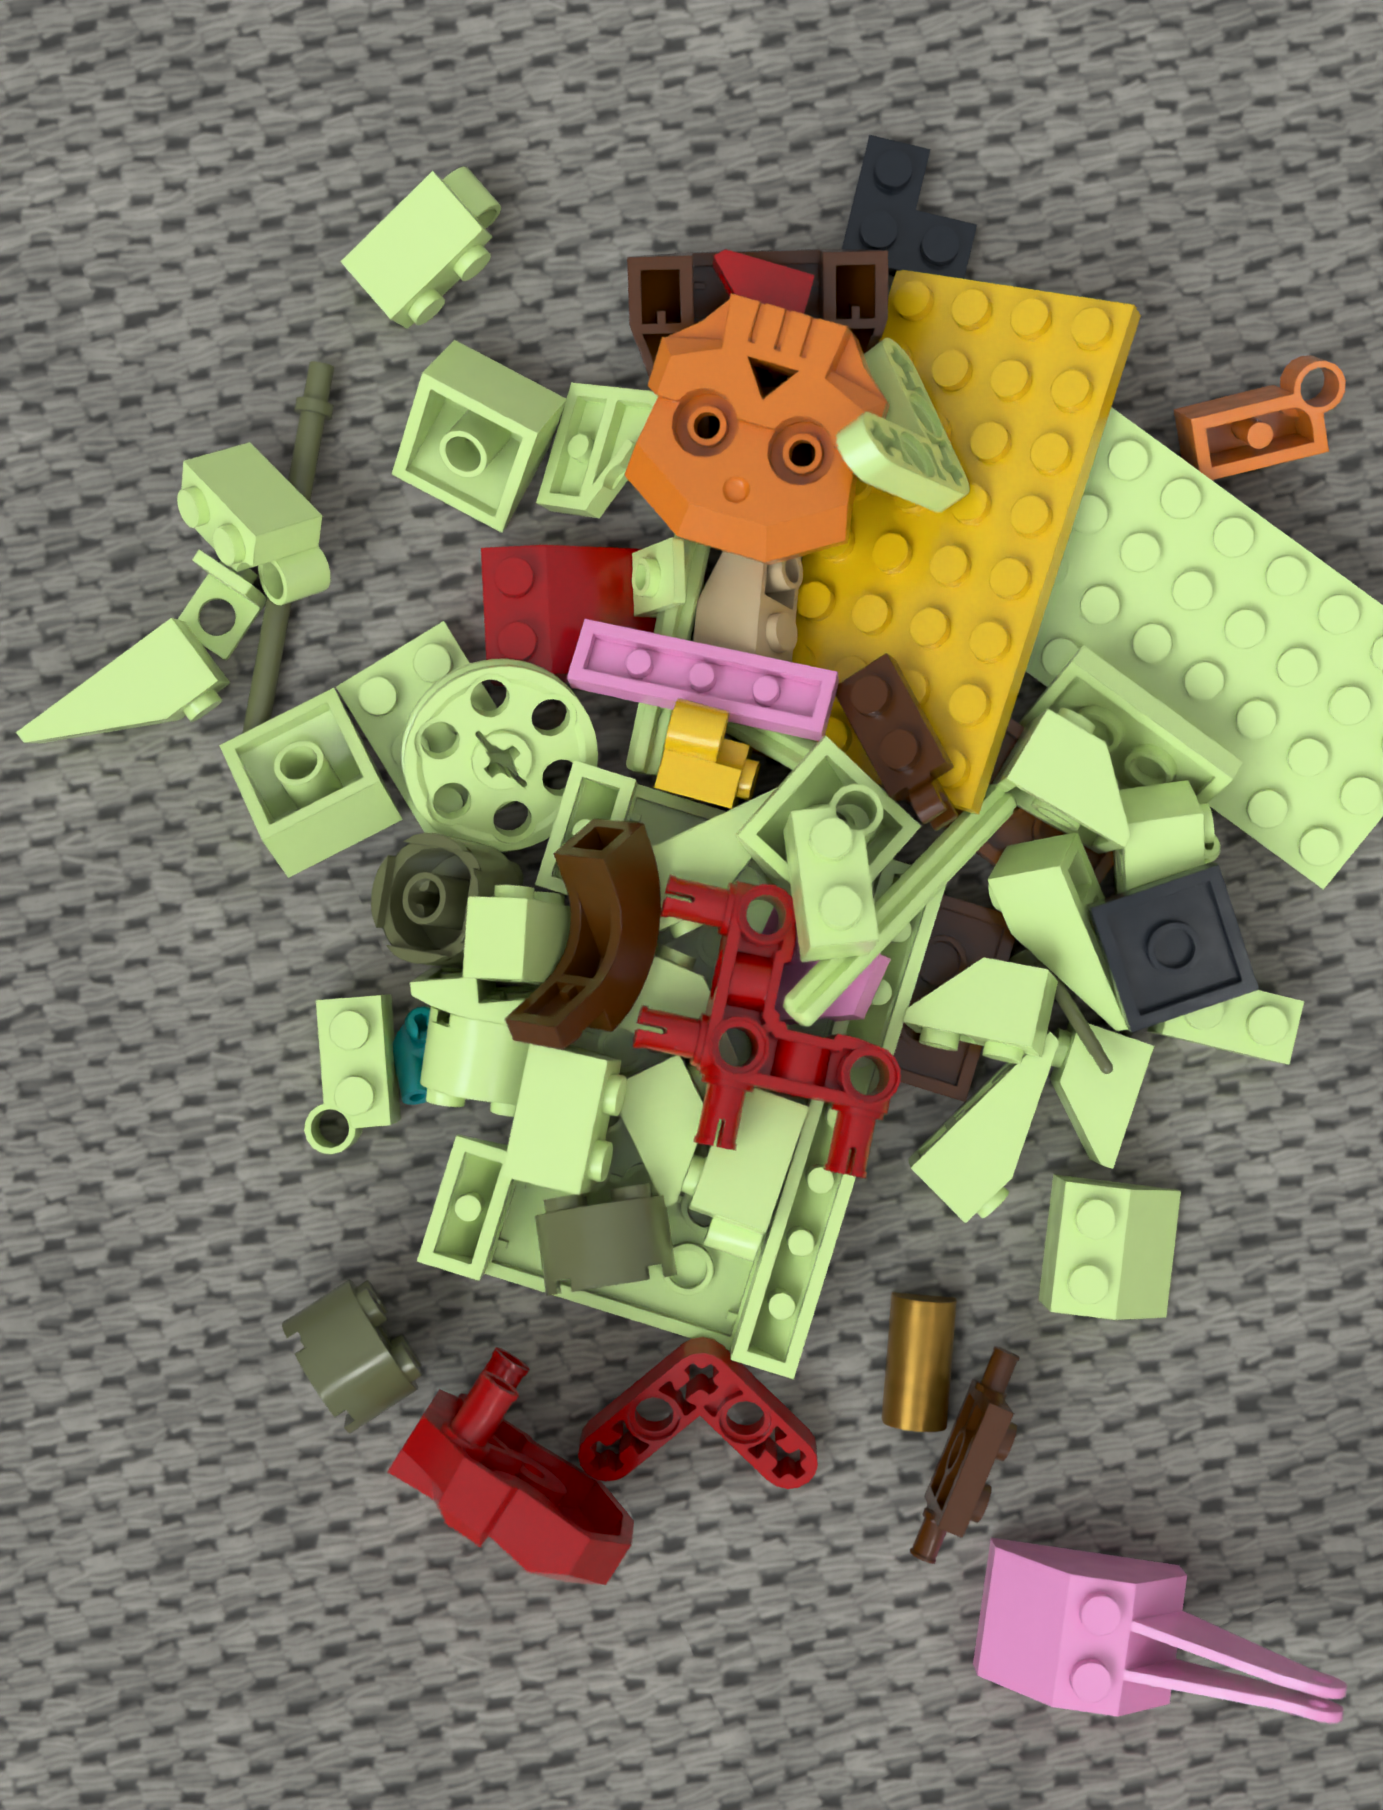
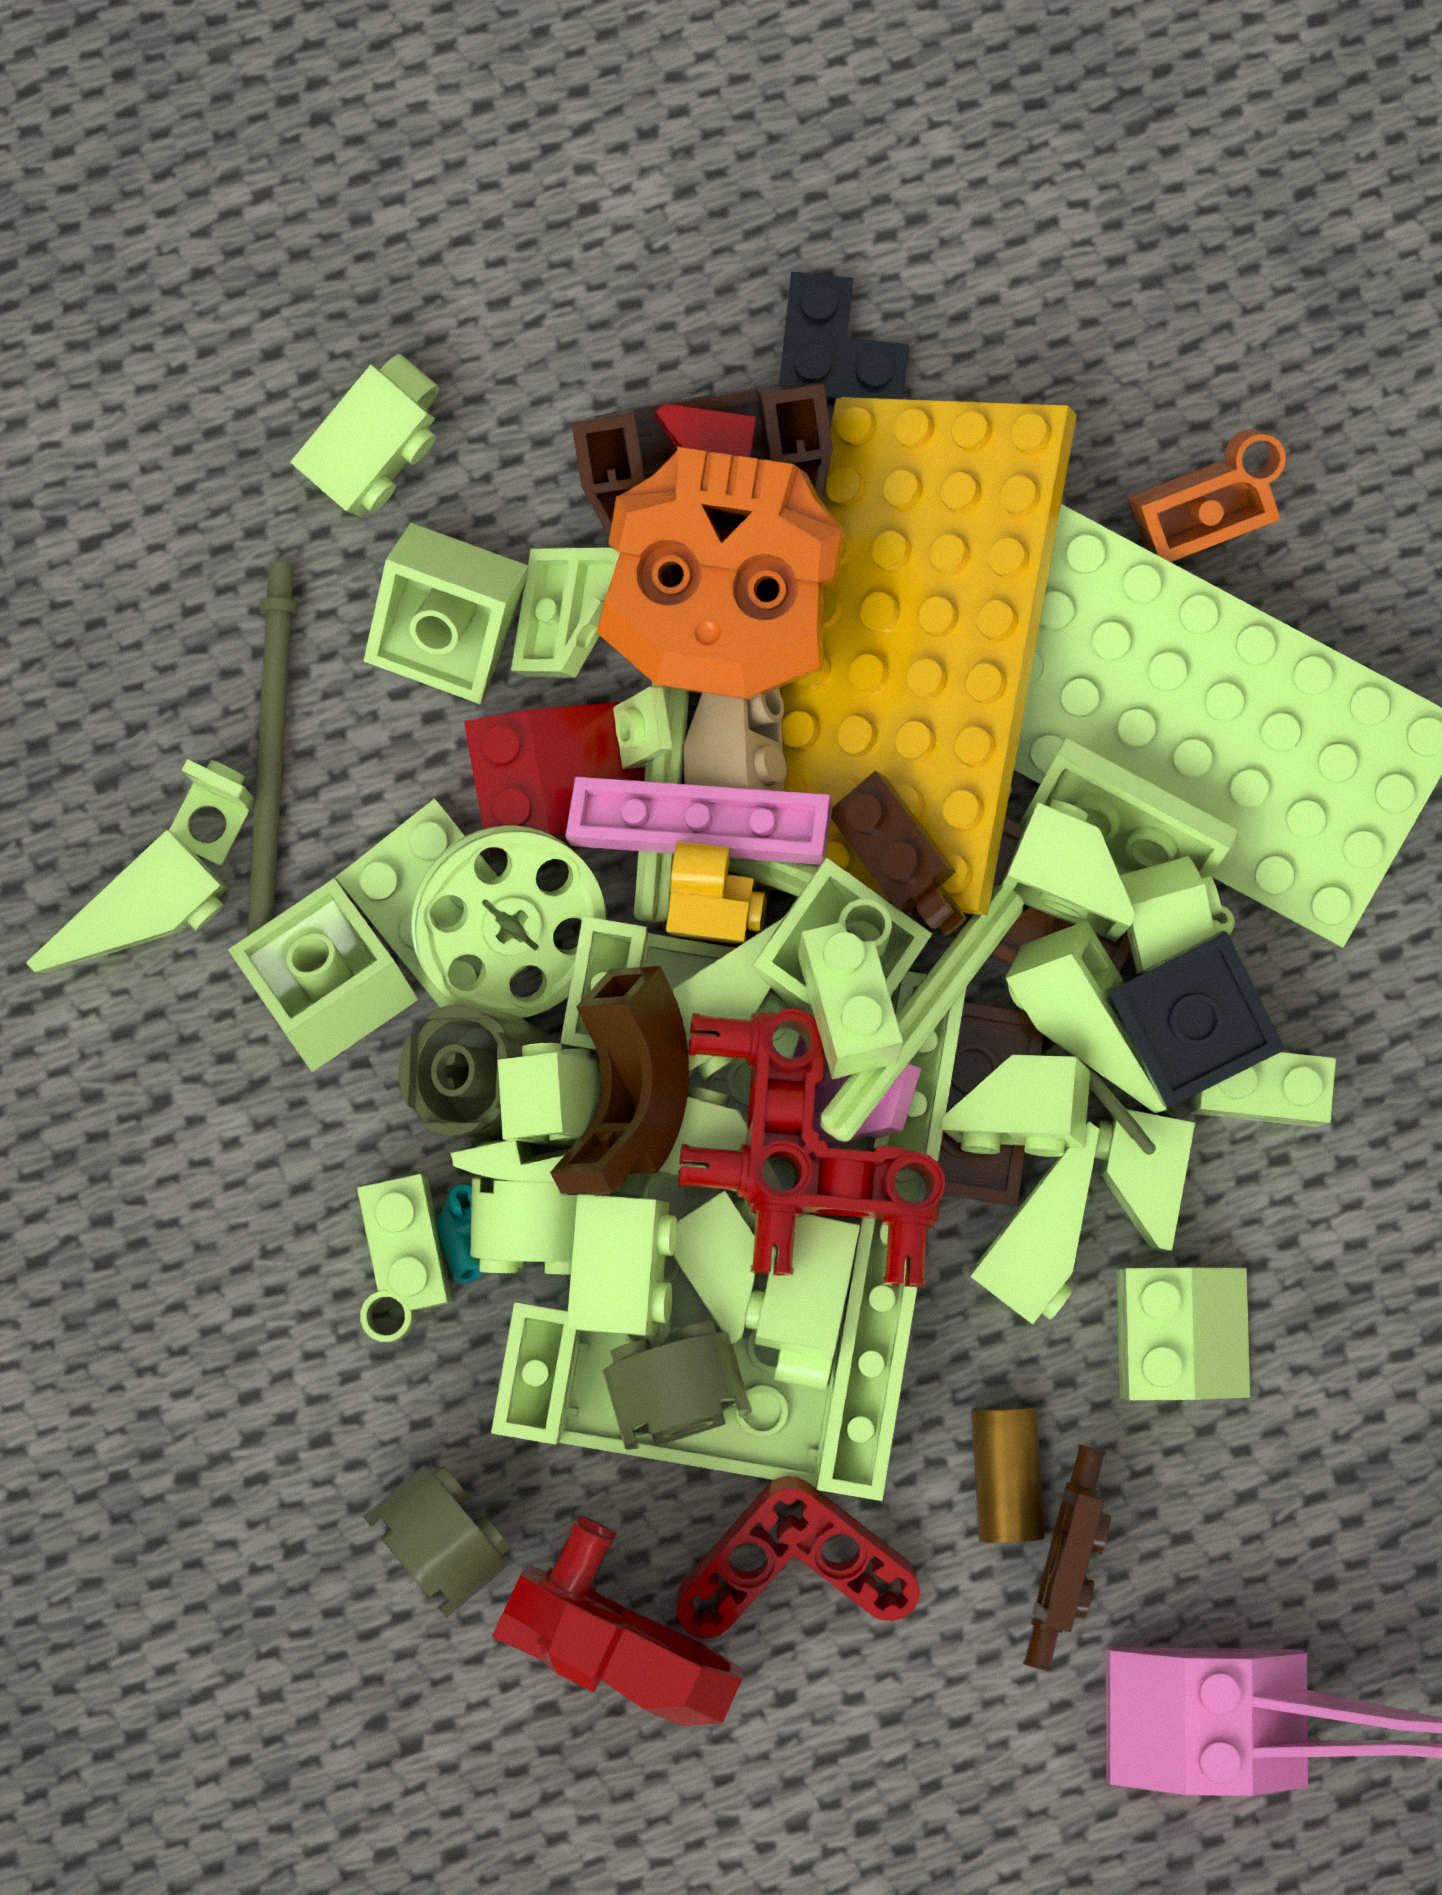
camera: 10 degrees left, 5 degrees down
yellowish green hinge [177,442,331,605] -> none
yellowish green beam [836,337,970,513] -> none

